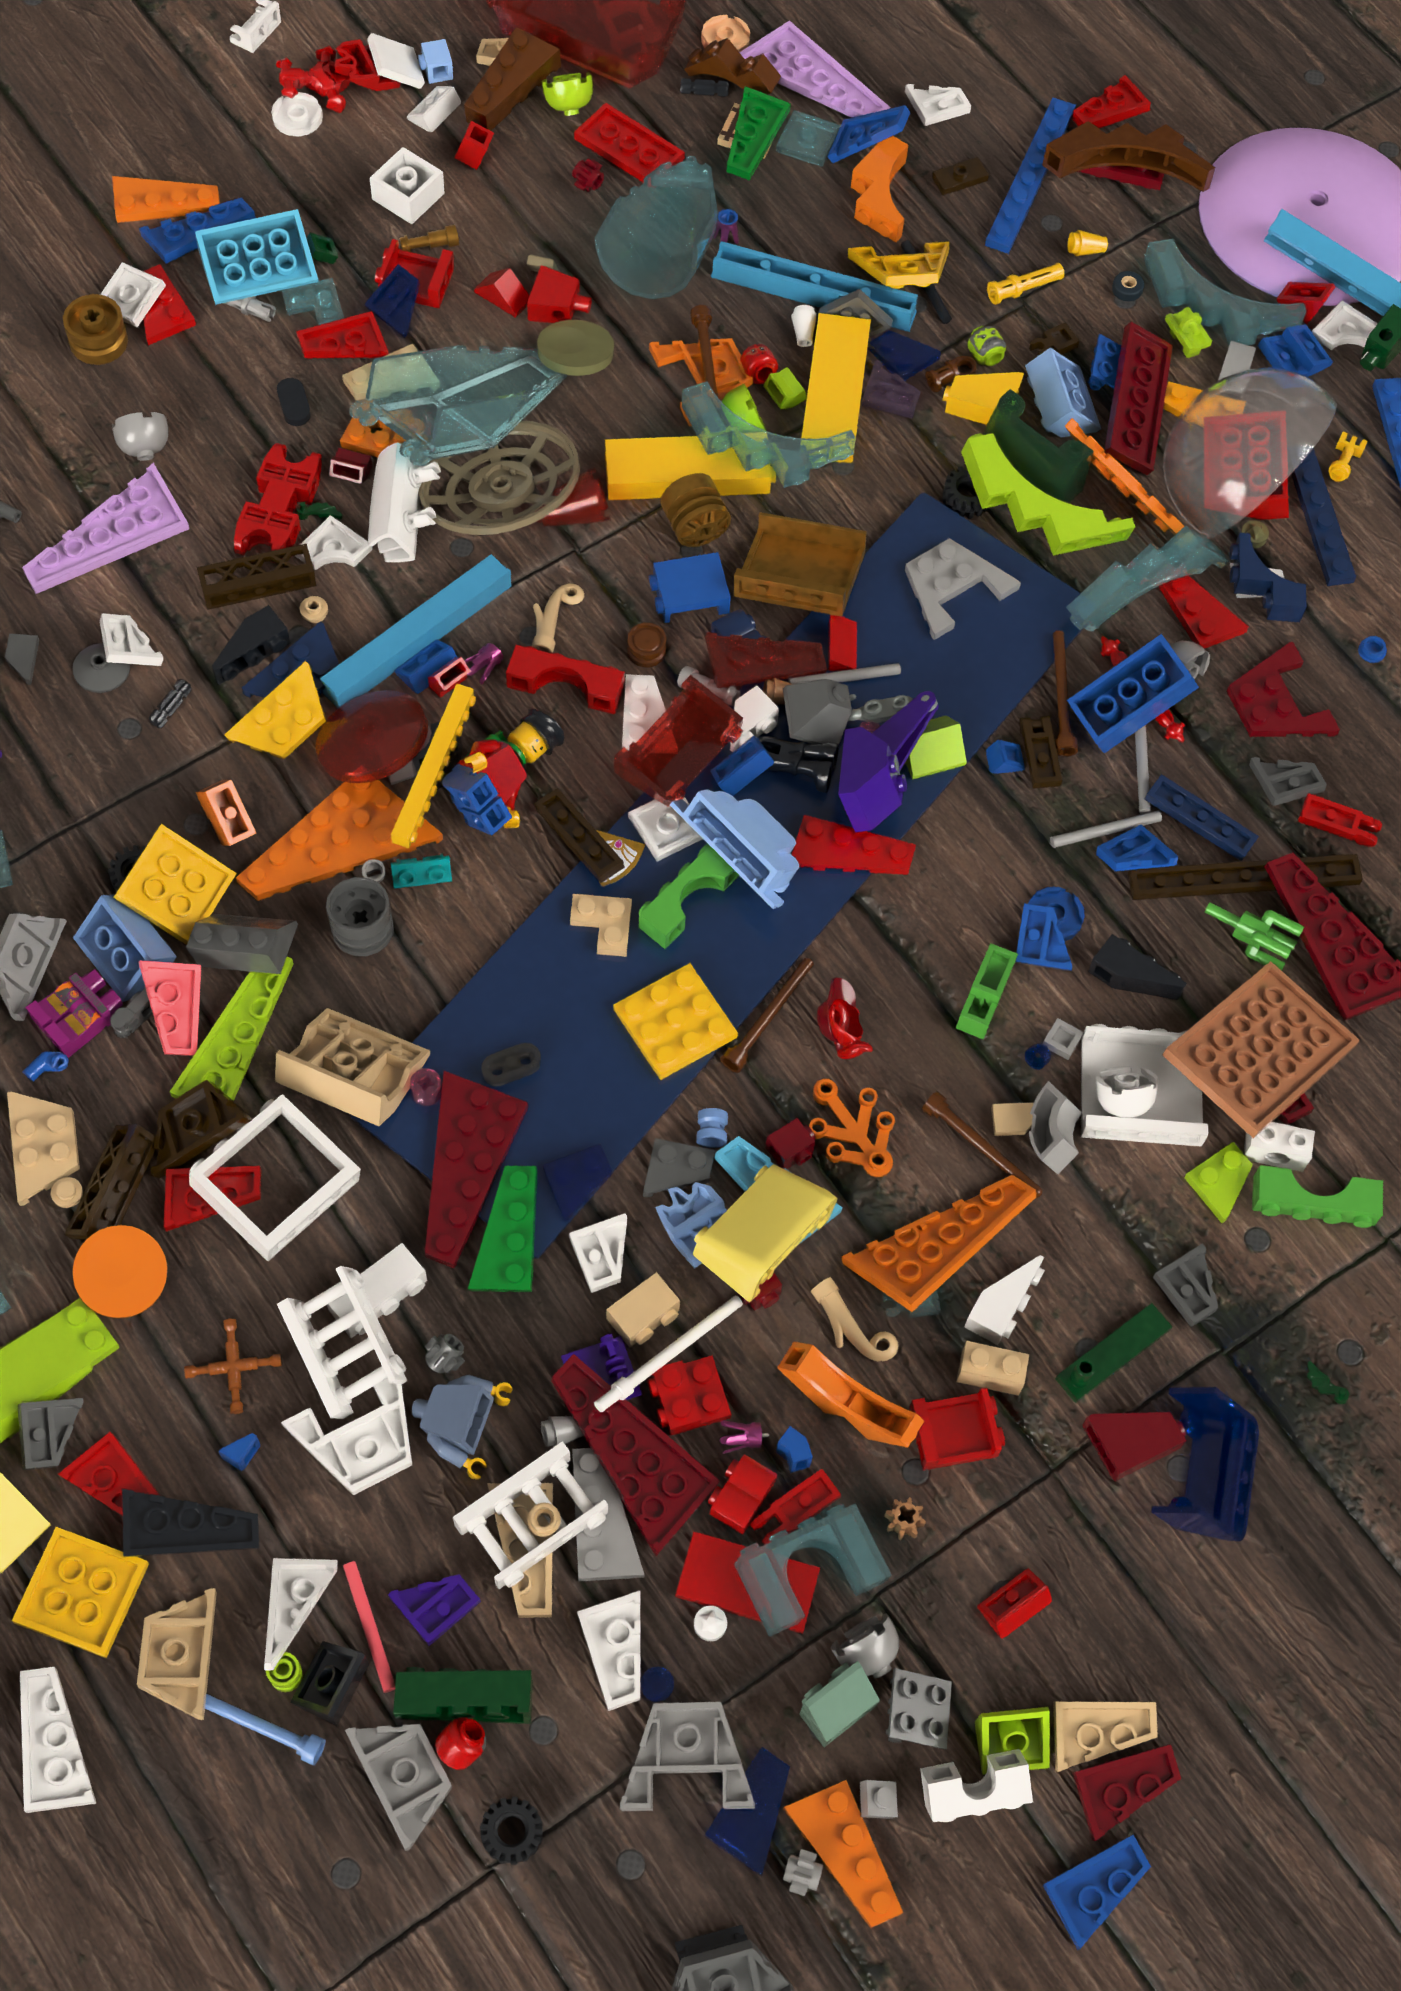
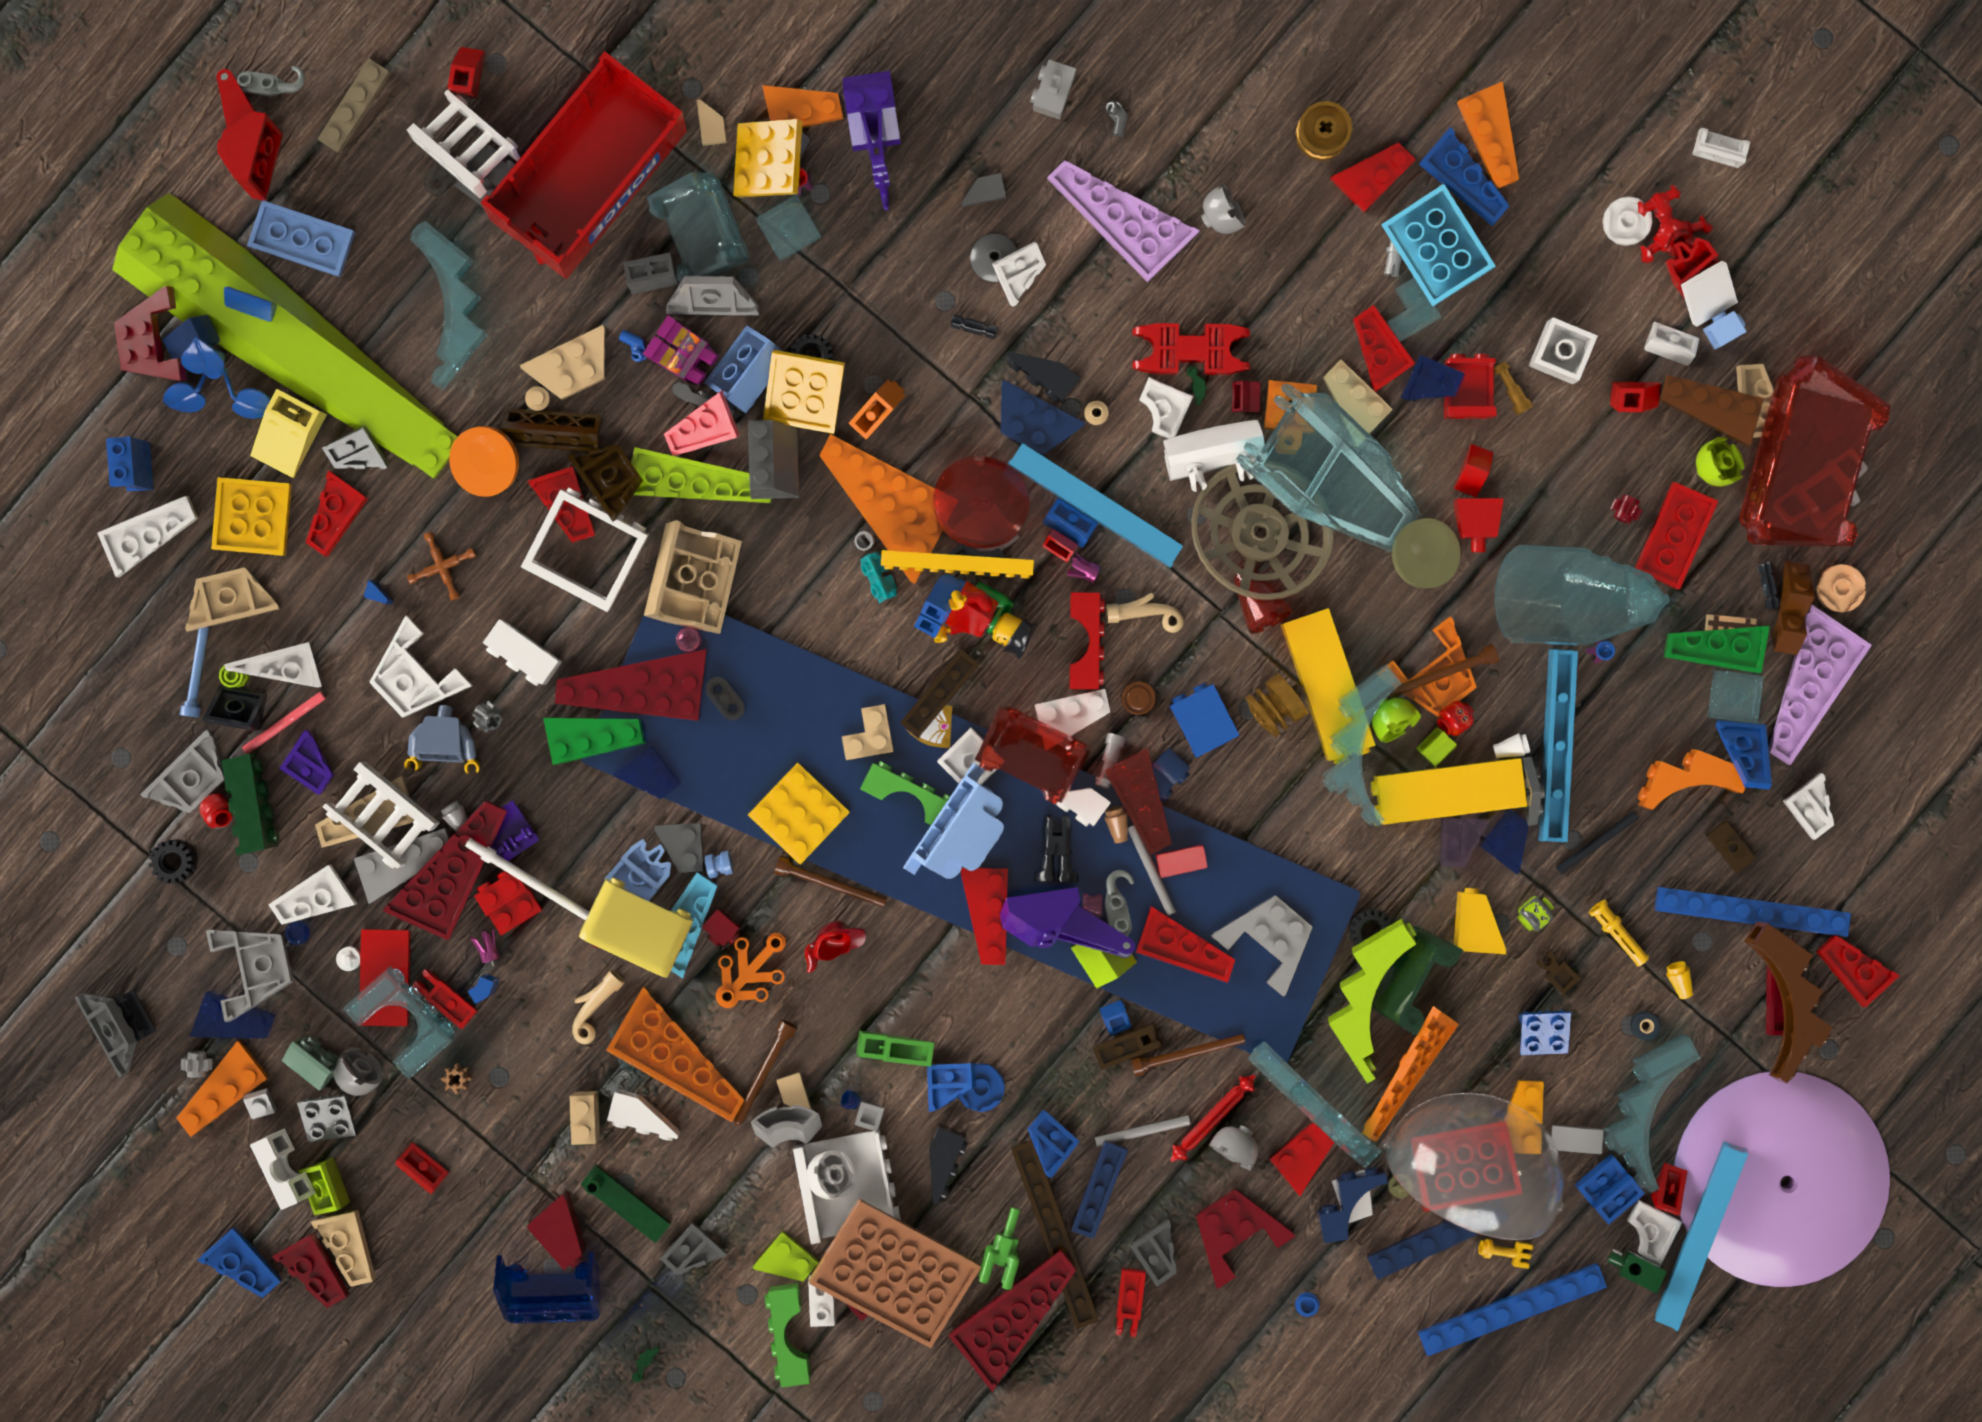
camera: 80 degrees right, 25 degrees up
white tile [100,262,166,327] -> none
black wing [122,1489,259,1557] -> none
dark brown fence [197,544,317,610] -> none
yellow wing [224,661,326,759] -> none
black tile [277,378,311,426] -> none
white fence [277,1266,407,1419] -> none
dark green plate [306,232,339,264] -> none
dark grey wheel [326,877,394,957] -> none
dark tan tile [527,254,557,272] -> none
tan plate [527,1503,561,1537] -> none
white wing [569,1213,627,1293] -> none
tan brick [606,1272,680,1348] -> none
red brick [708,1454,778,1535] -> none
blue slope [710,736,774,796] -> none
pearl gold panel [734,512,867,617] -> none
orange arch [777,1342,924,1448] -> none
dark grey slope [783,679,852,744] -> none
yellow wing [848,241,949,289] -> none
red panel [909,1387,1005,1471] -> none
reddish brown connector [925,356,976,392] -> none
light blue slope [1025,348,1101,438] -> none
light grey bar [1050,810,1162,848] -> none
blue brick [1067,634,1199,753] -> none
dark red plate [1104,322,1173,475] -> none
lime hips [1165,307,1212,358] -> none
none -> red wing [1136,906,1235,983]

